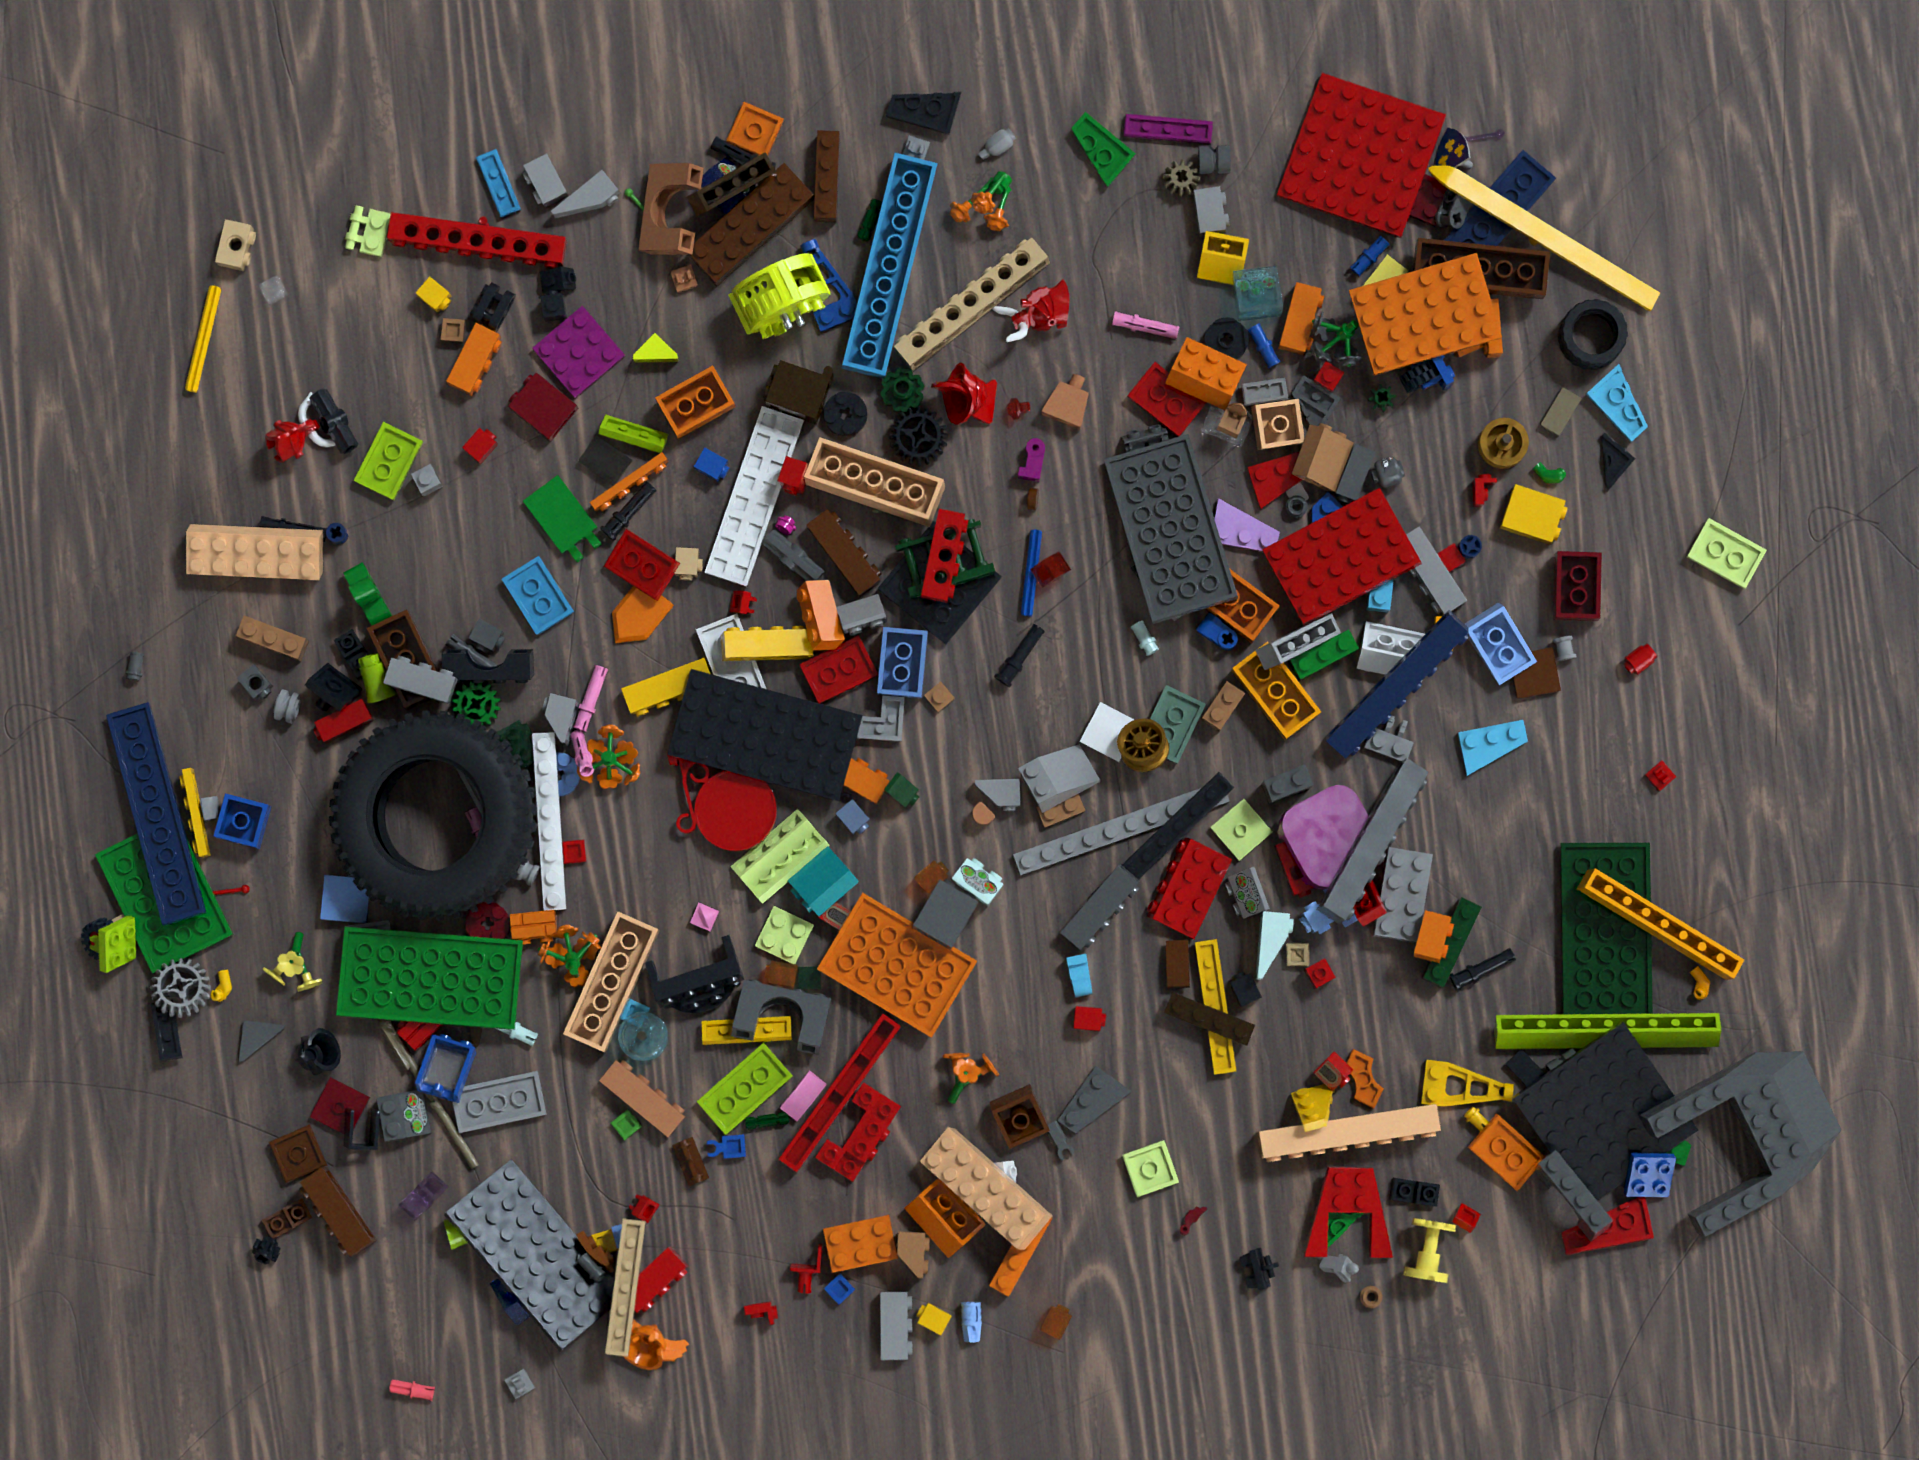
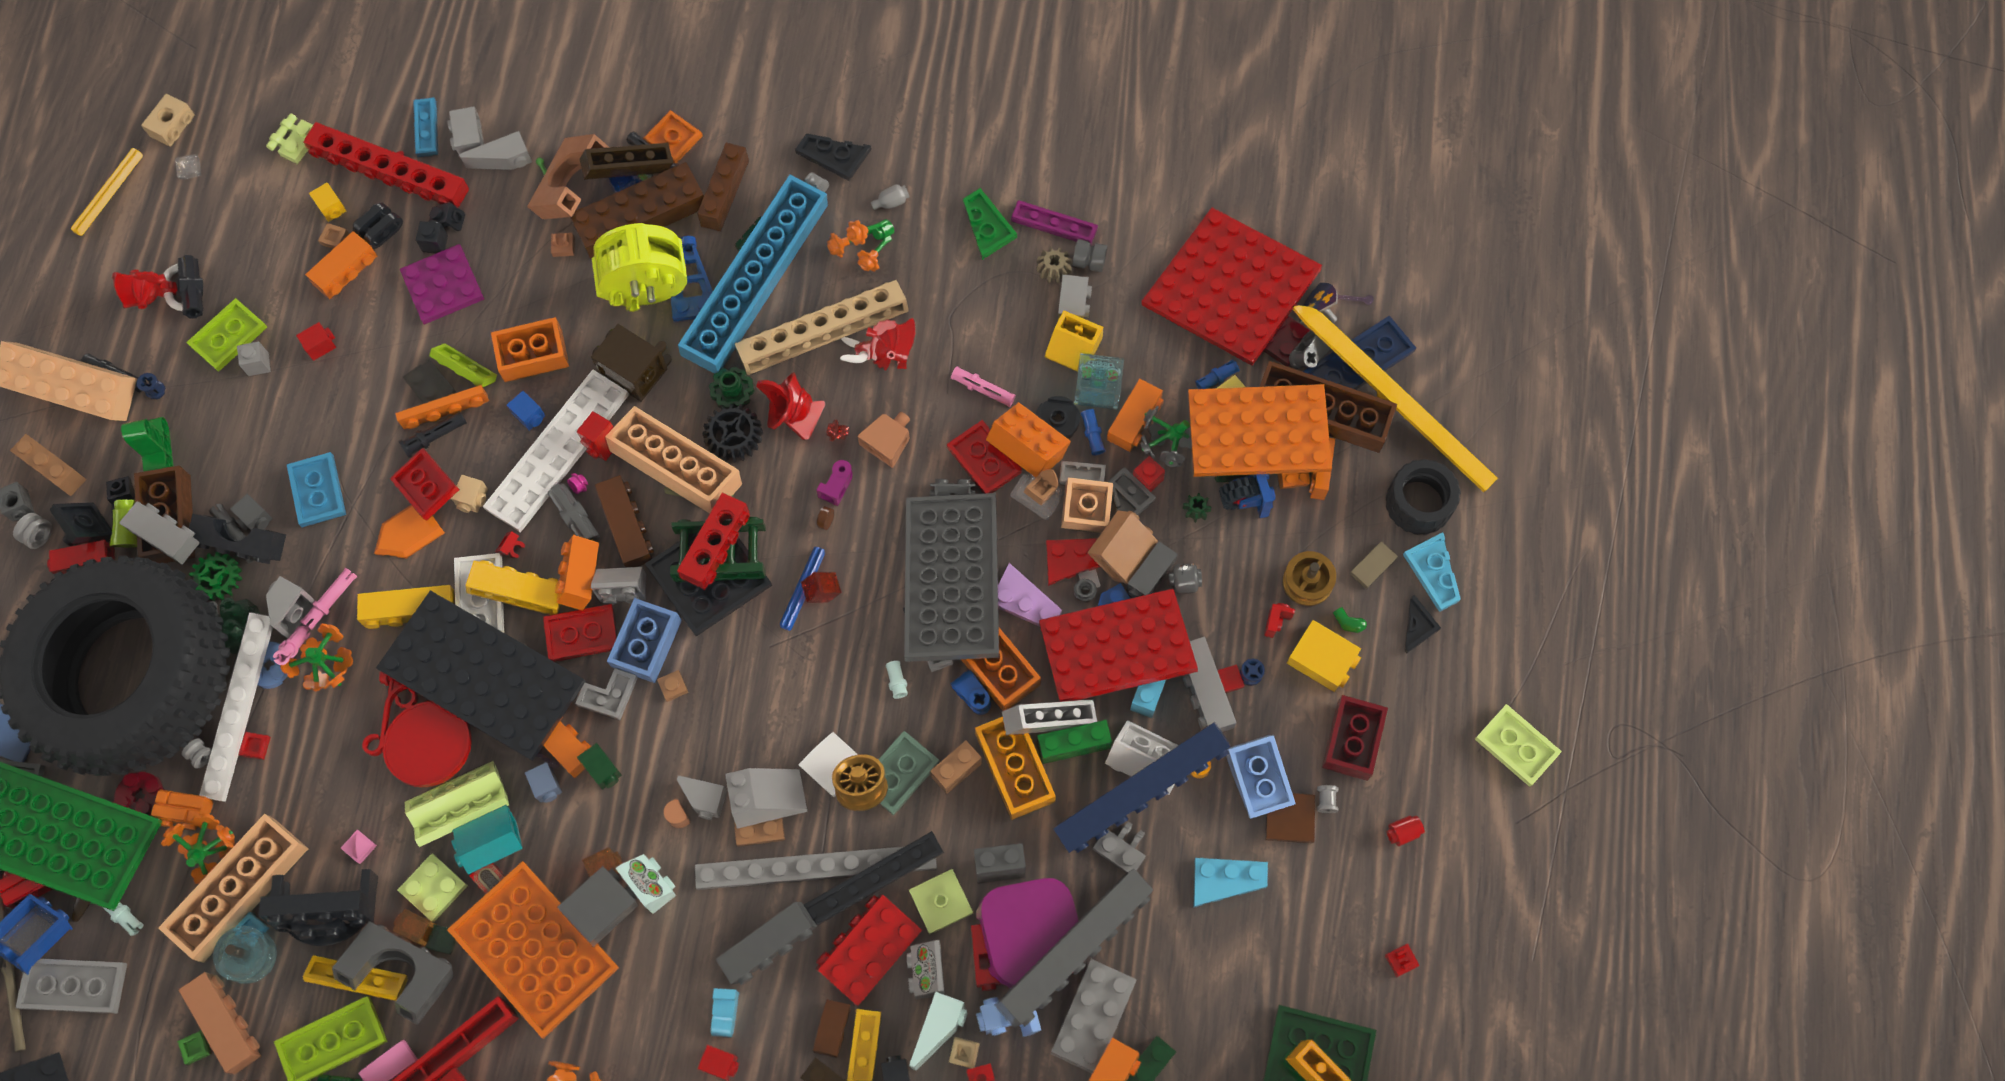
camera: 15 degrees right, 15 degrees down
dark red brick [508,372,579,442] -> none
green tile [523,475,602,562] -> none
neon yellow slope [633,333,678,363] -> none
black plate [824,391,867,436] -> none
black pin [994,624,1045,688] -> none
red piece [1353,880,1387,927] -> none

